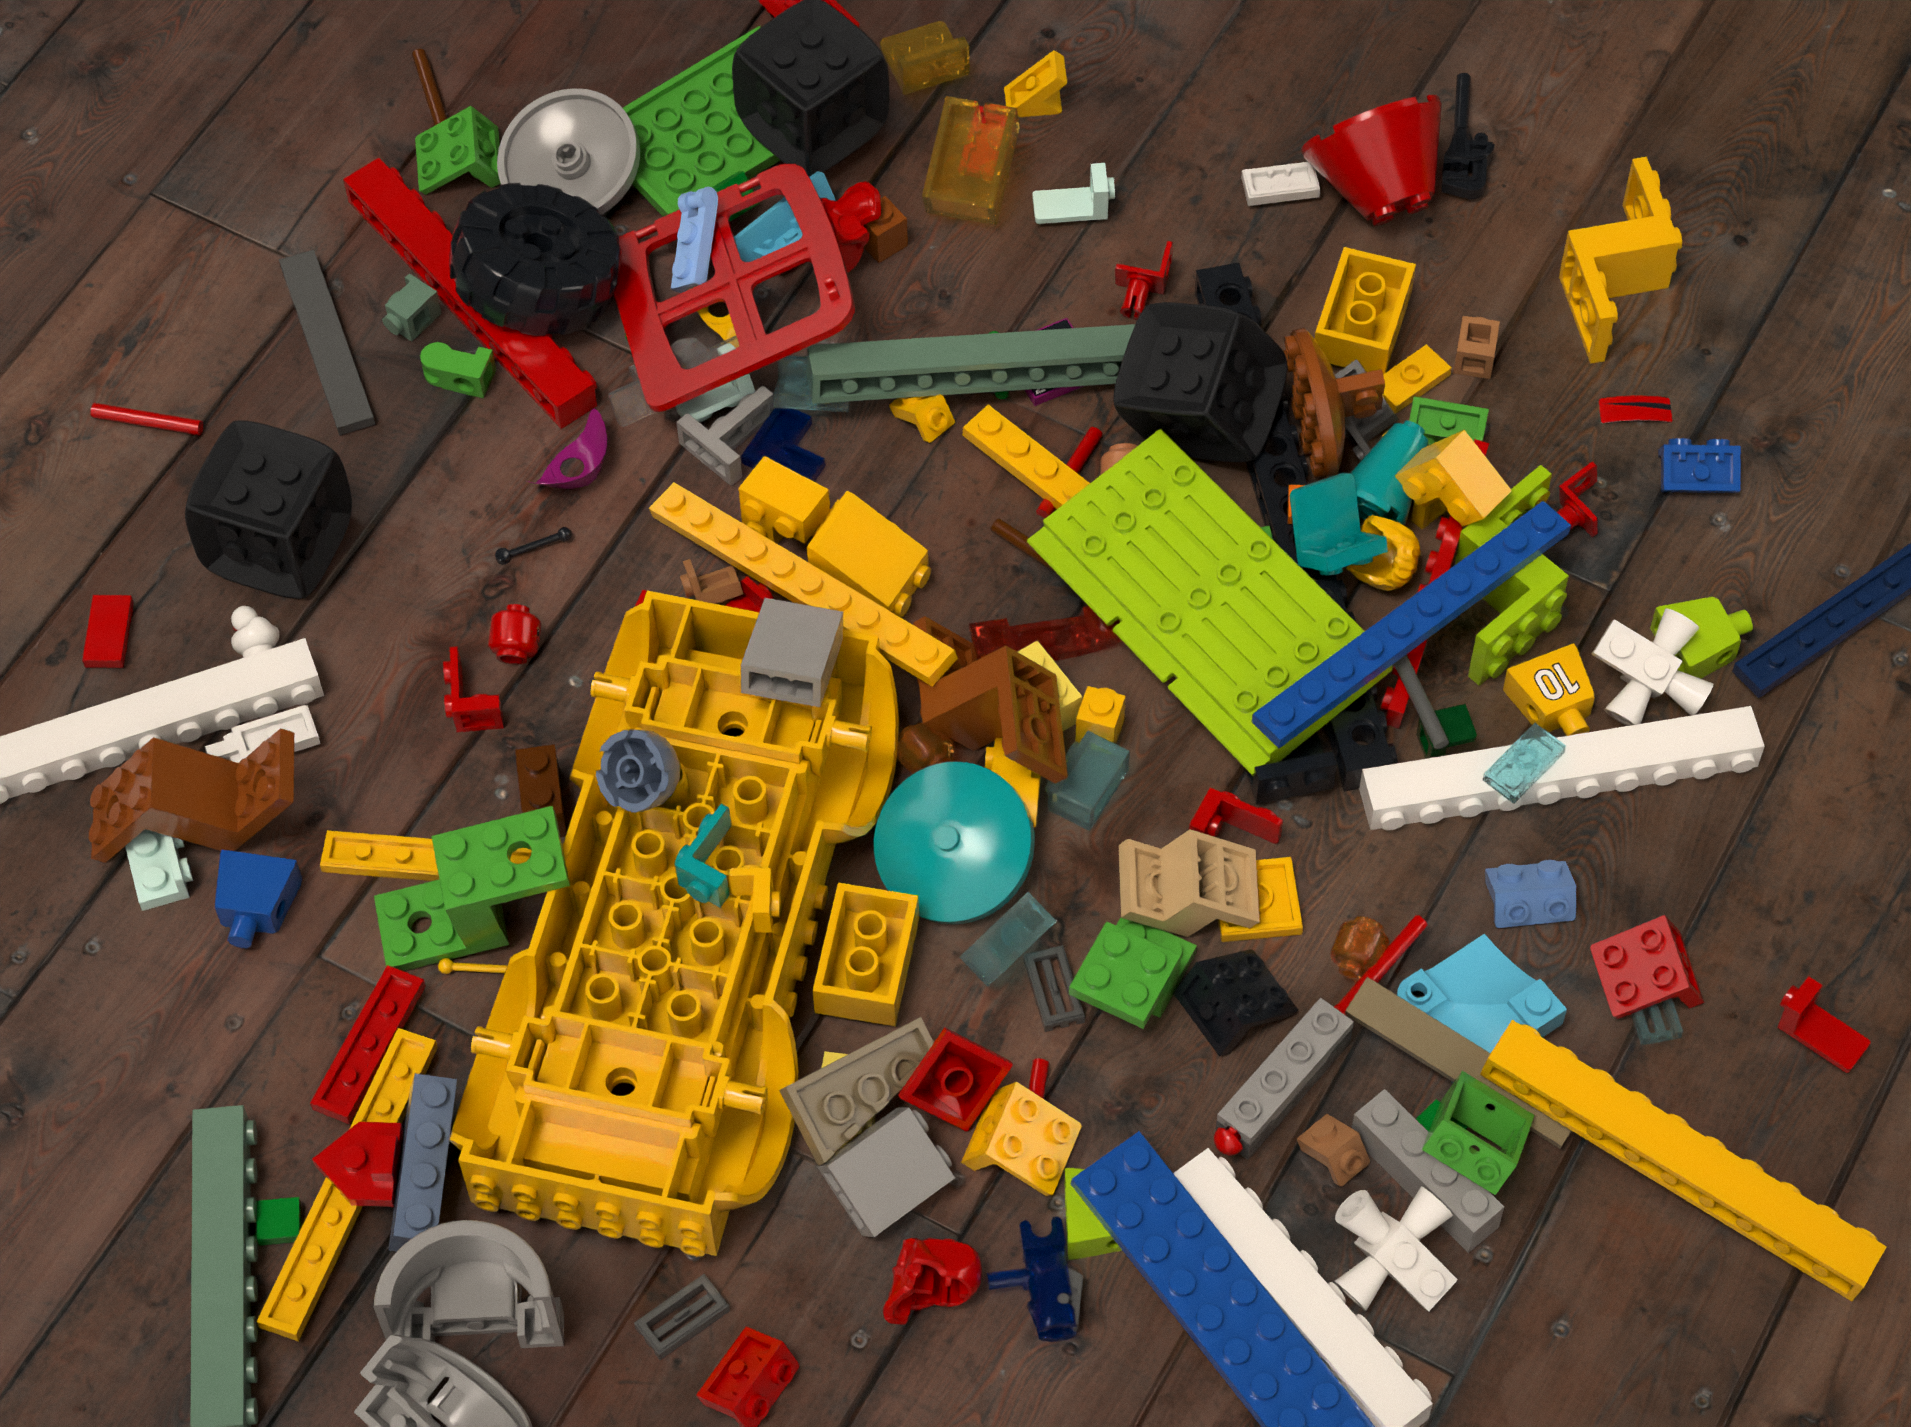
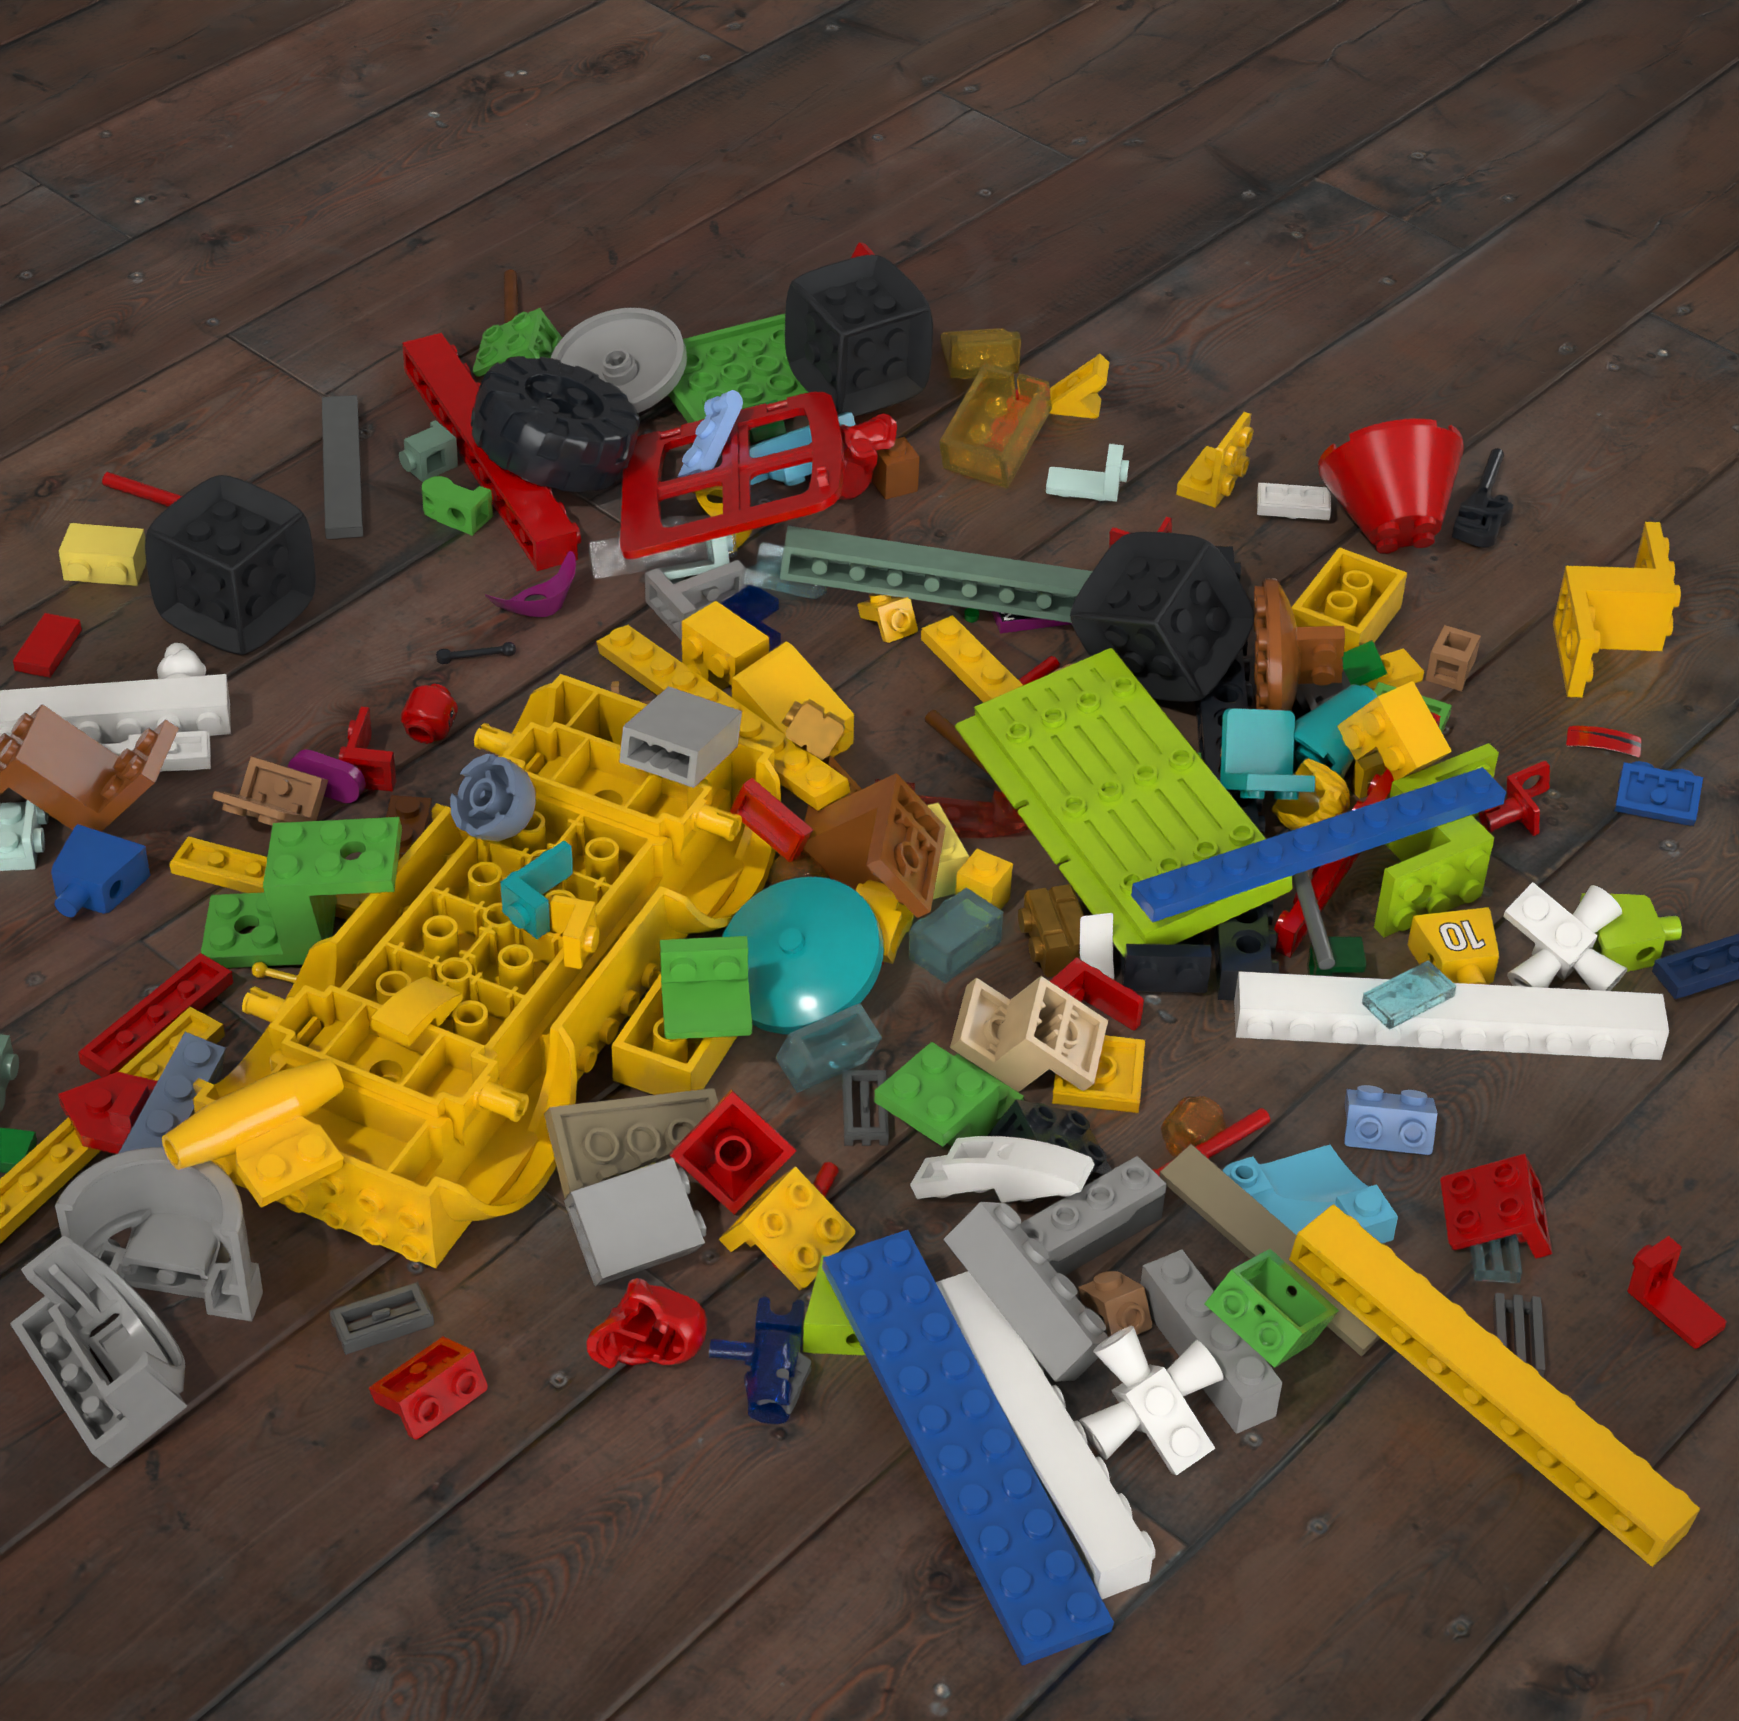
camera: 10 degrees right, 15 degrees down
none -> light yellow brick [59,523,146,586]
none -> yellow plate [162,1058,344,1208]
none -> medium nougat bracket [212,757,328,826]
none -> magenta tile [288,749,366,803]
none -> yellow slope [371,976,463,1047]
none -> bright green bracket [660,936,752,1039]
none -> red tile [730,778,813,863]
none -> pearl gold brick [782,698,845,760]
none -> white slope [910,1136,1094,1203]
none -> light grey brick [943,1202,1108,1382]
none -> pearl gold brick [1018,884,1084,978]
none -> white sticker [1080,913,1114,980]
none -> yellow bracket [1176,412,1254,508]
none -> green tile [1342,640,1388,686]
none -> dark grey tile [1493,1293,1545,1377]

